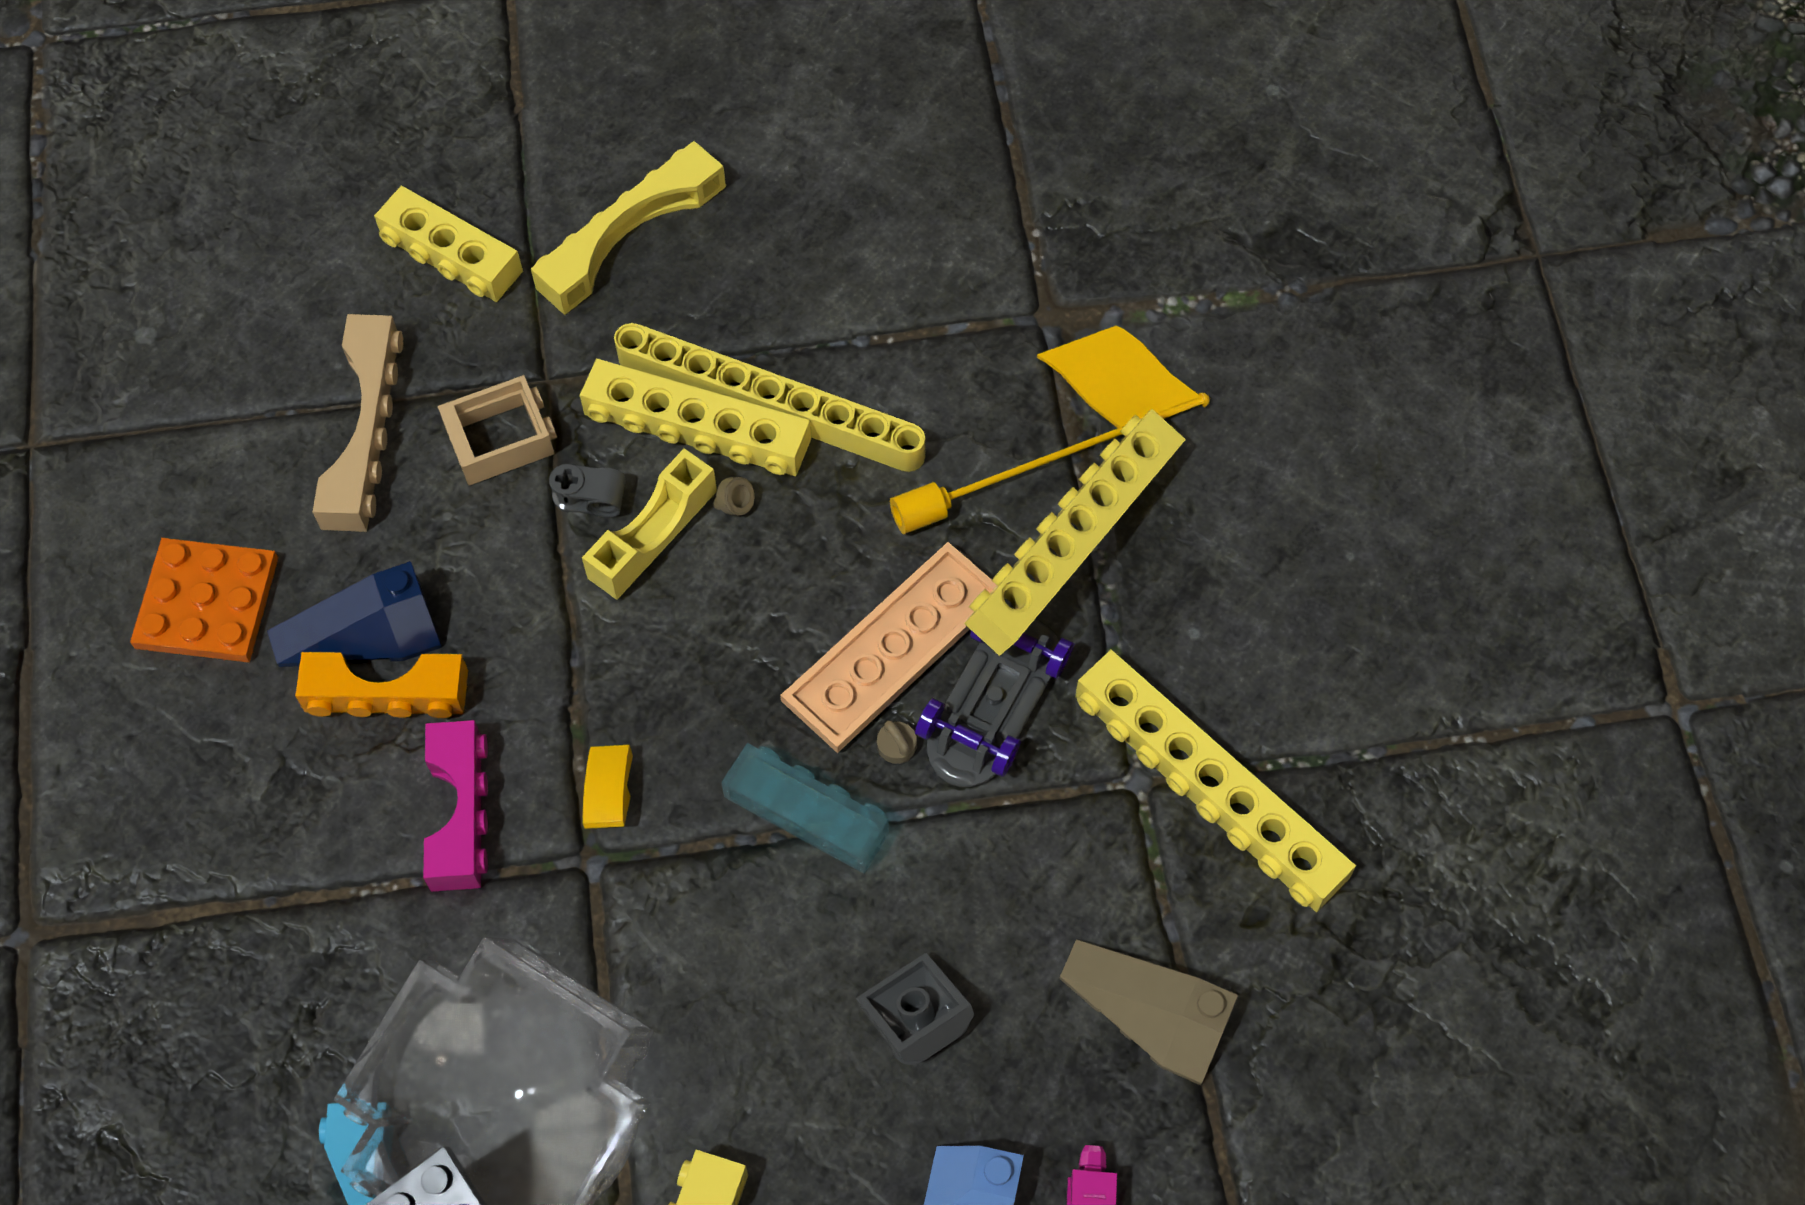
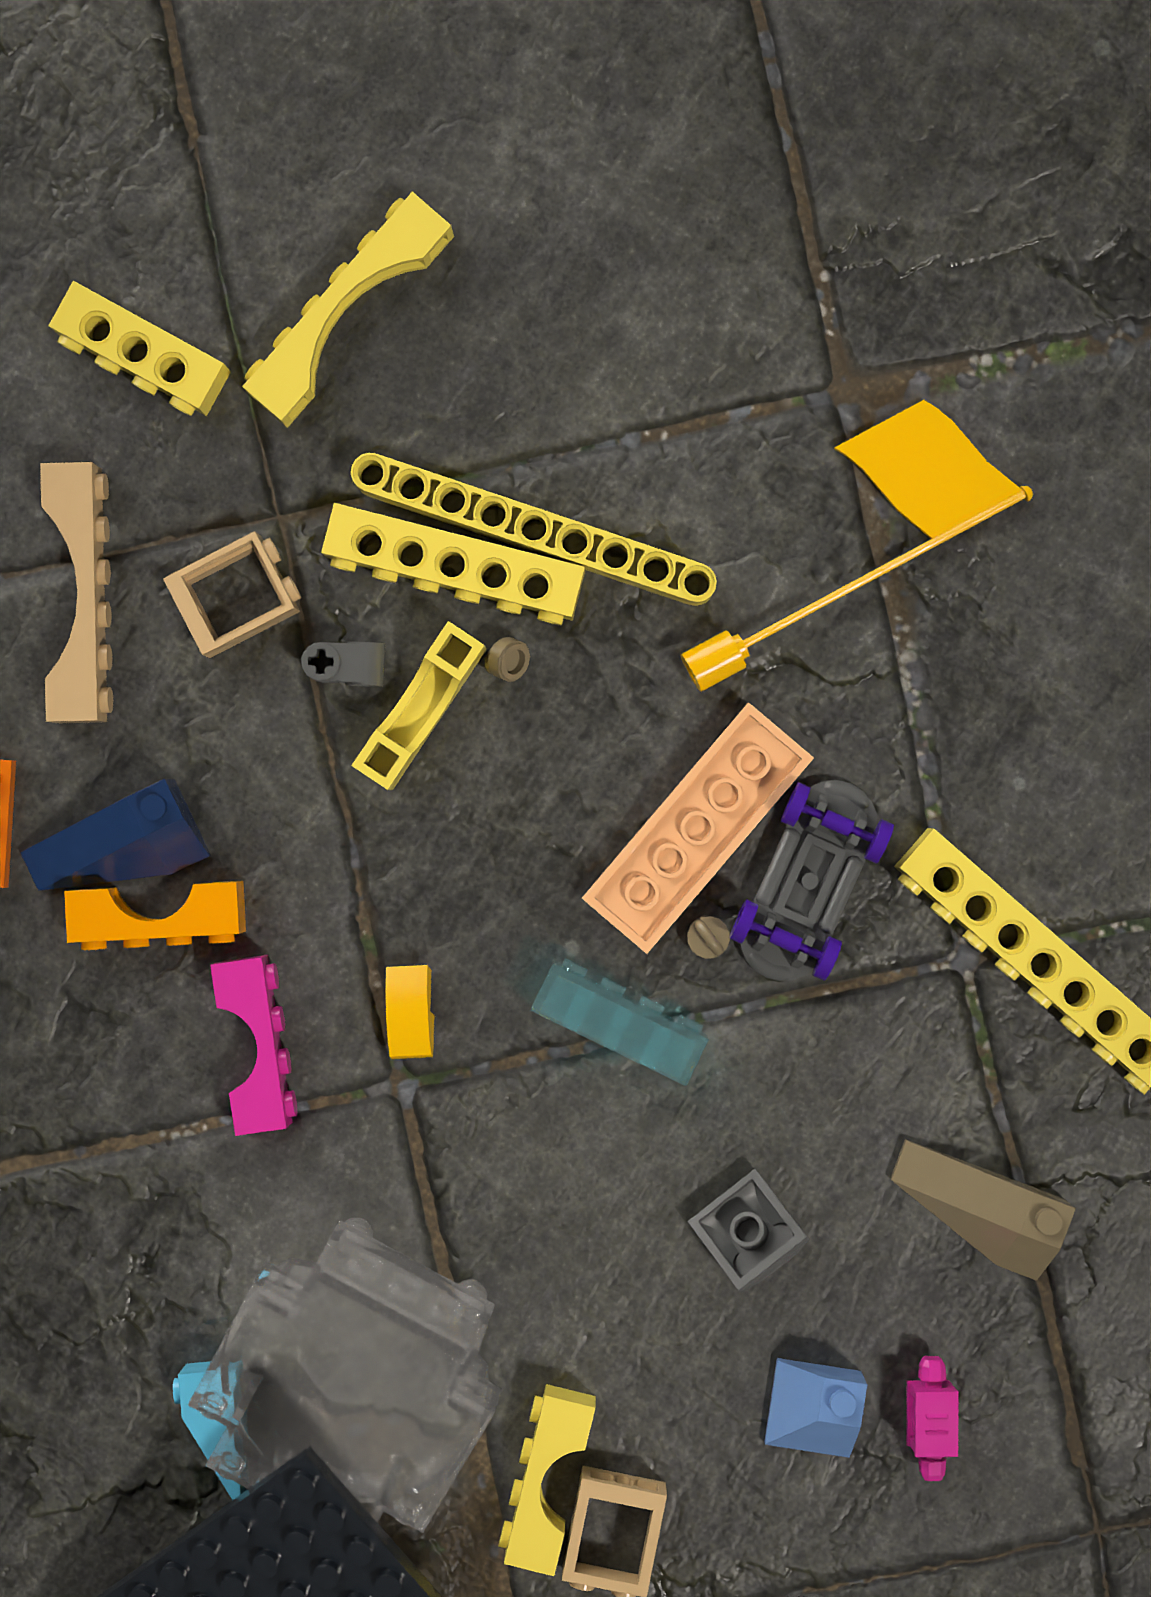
camera: 10 degrees left, 25 degrees up
light yellow brick [964,409,1186,656] -> none

